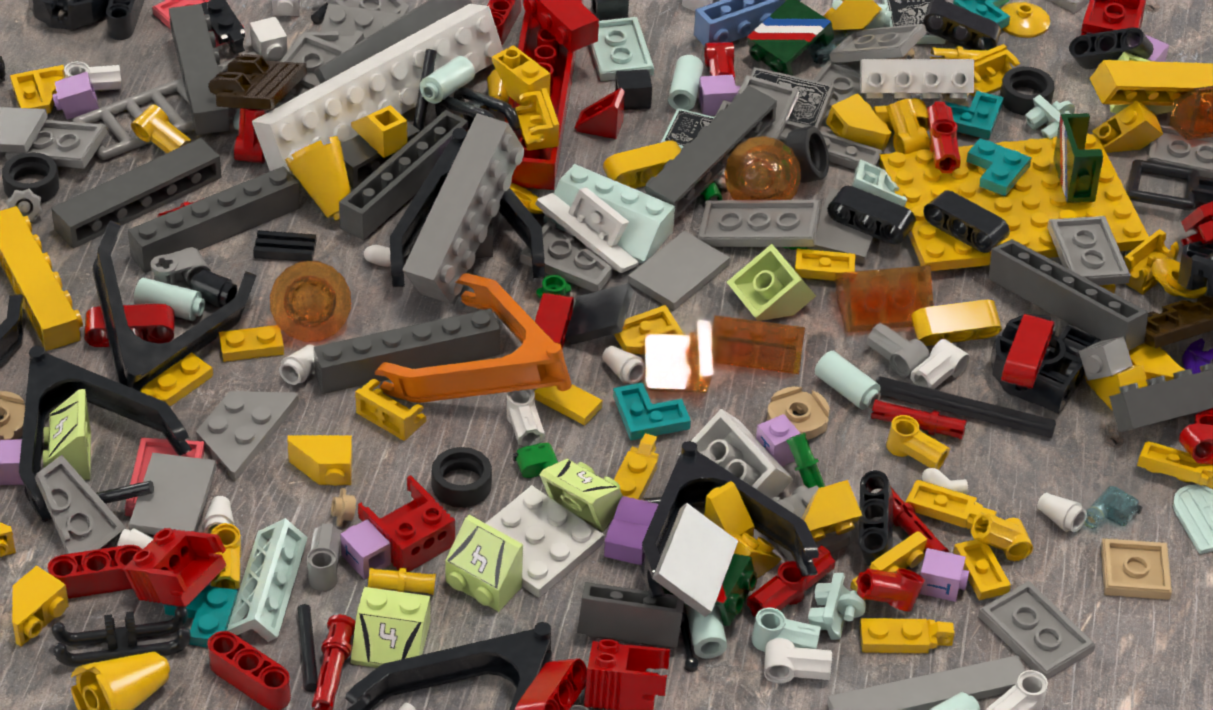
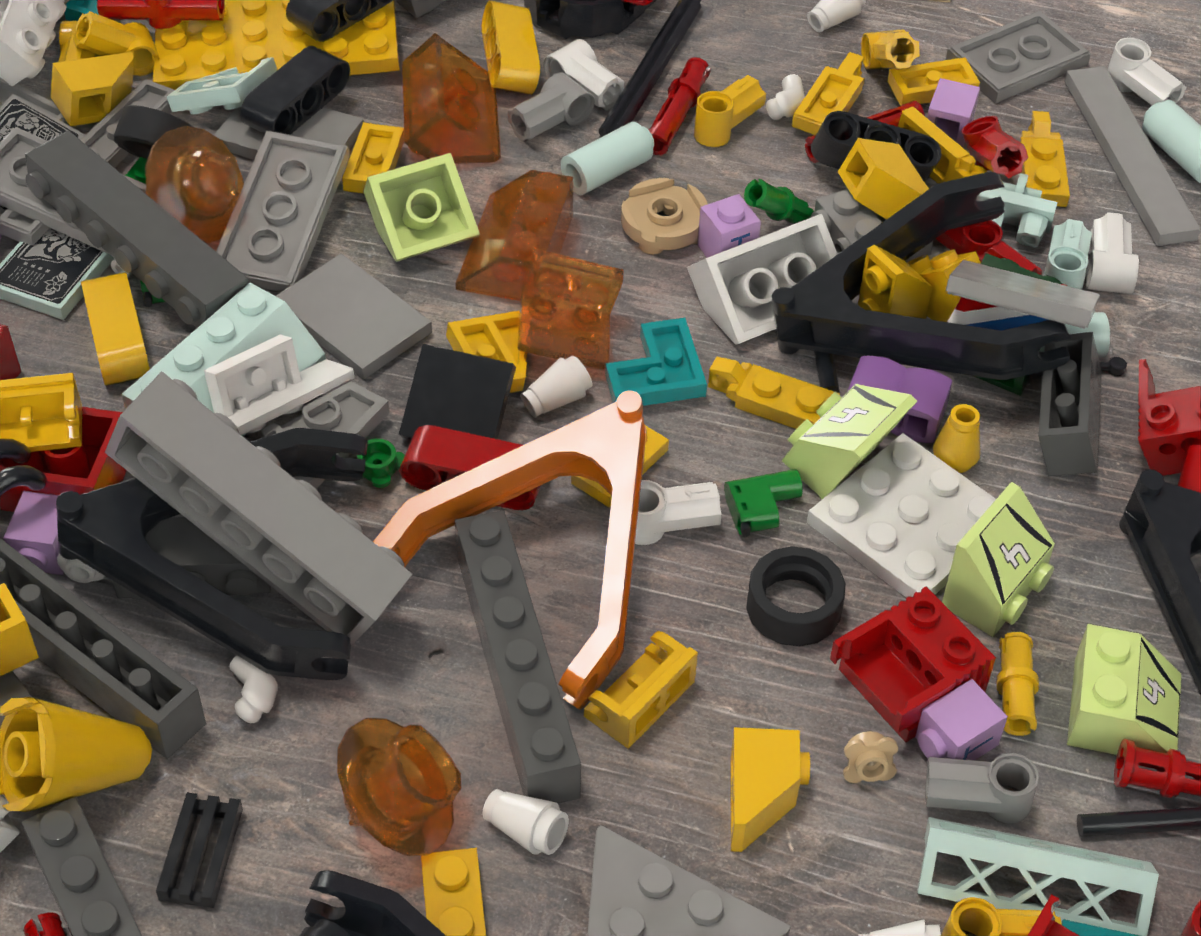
camera: 85 degrees left, 5 degrees up
none -> yellow cone [933,404,981,473]

